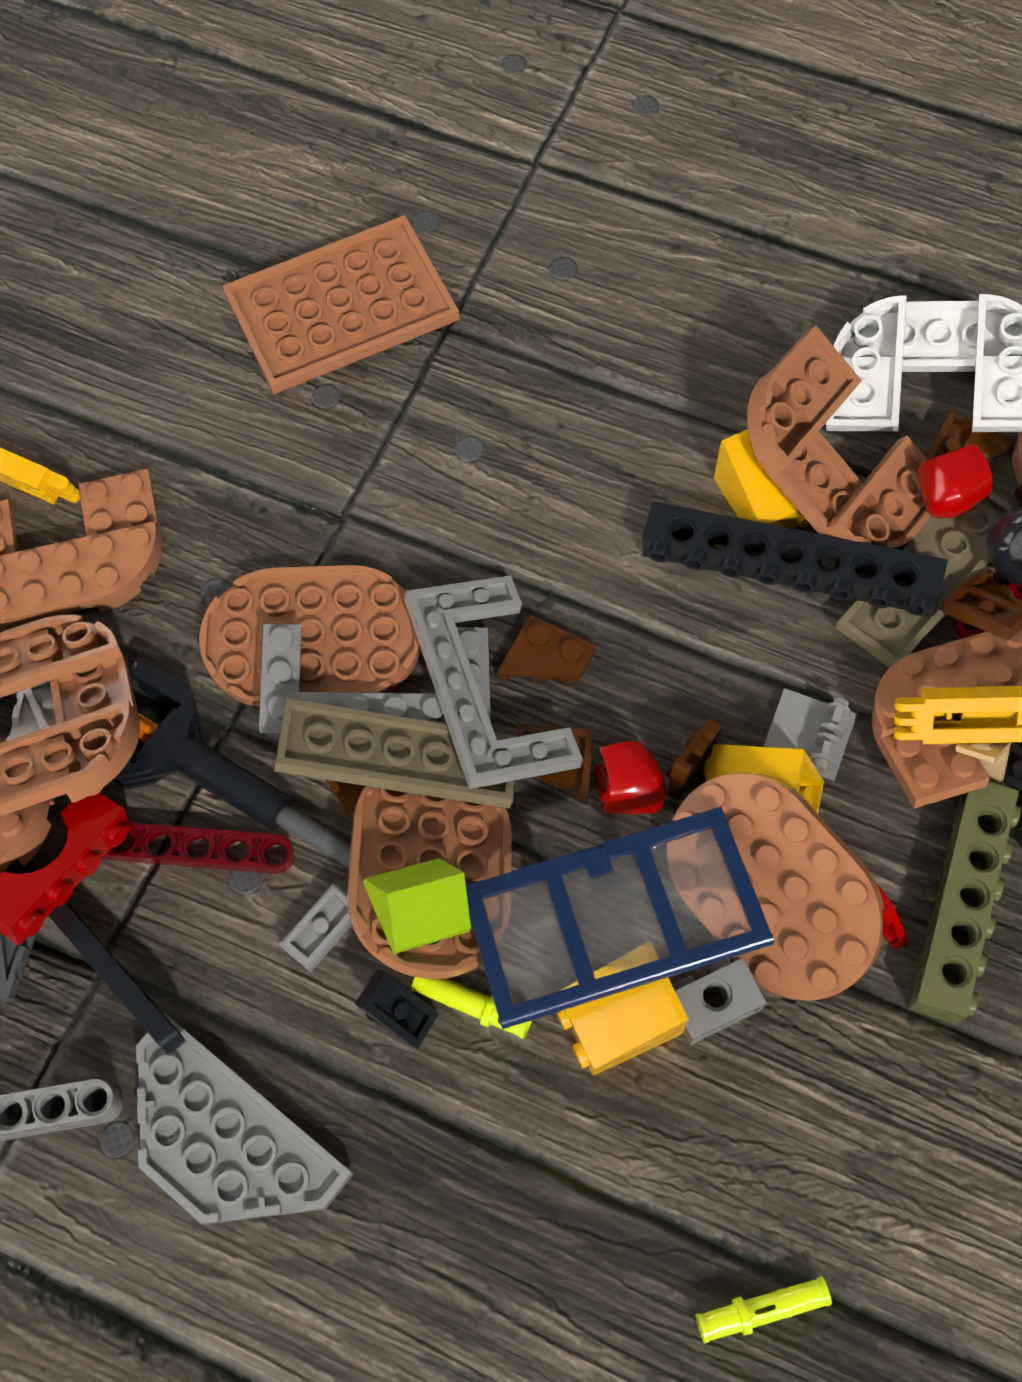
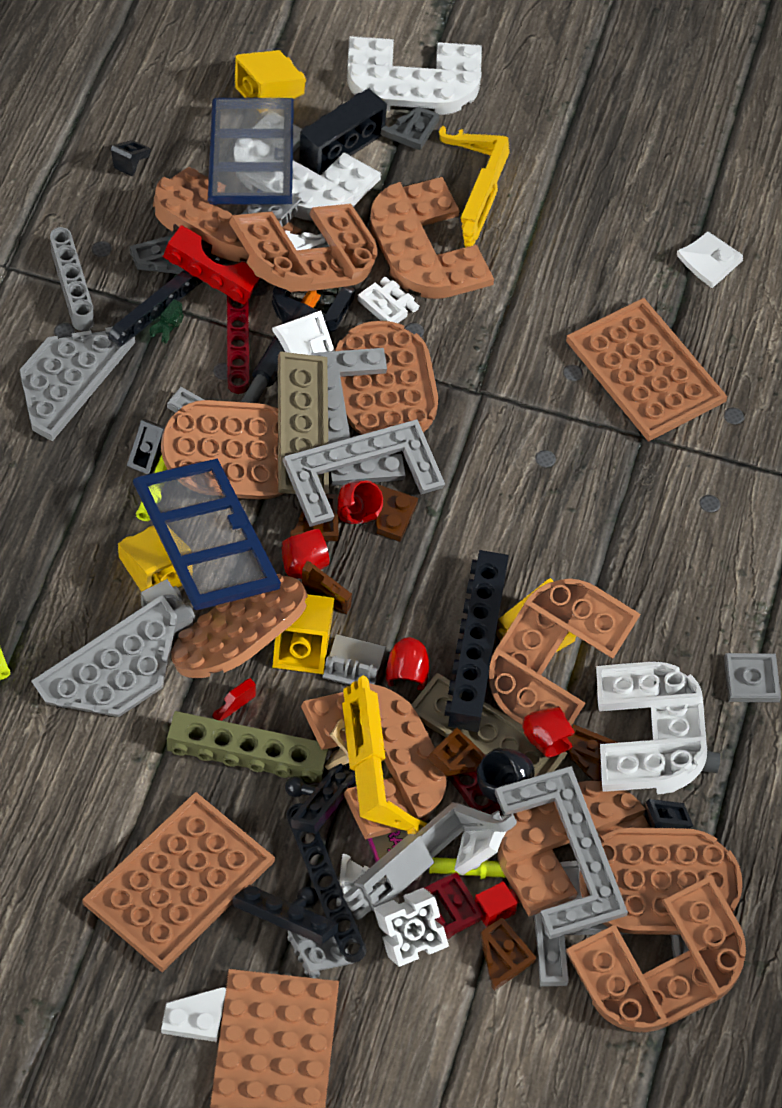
camera: 75 degrees right, 10 degrees down
lime slope [363,858,471,954] -> none
none -> light grey plate [32,595,177,717]
none -> clear green plate [150,299,184,344]
none -> white plate [272,311,335,355]
none -> red piece [337,480,383,524]
none -> white plate [358,277,419,323]
none -> red piece [386,637,429,691]
none -> white plate [677,232,743,288]
none -> light grey tile [724,653,781,702]

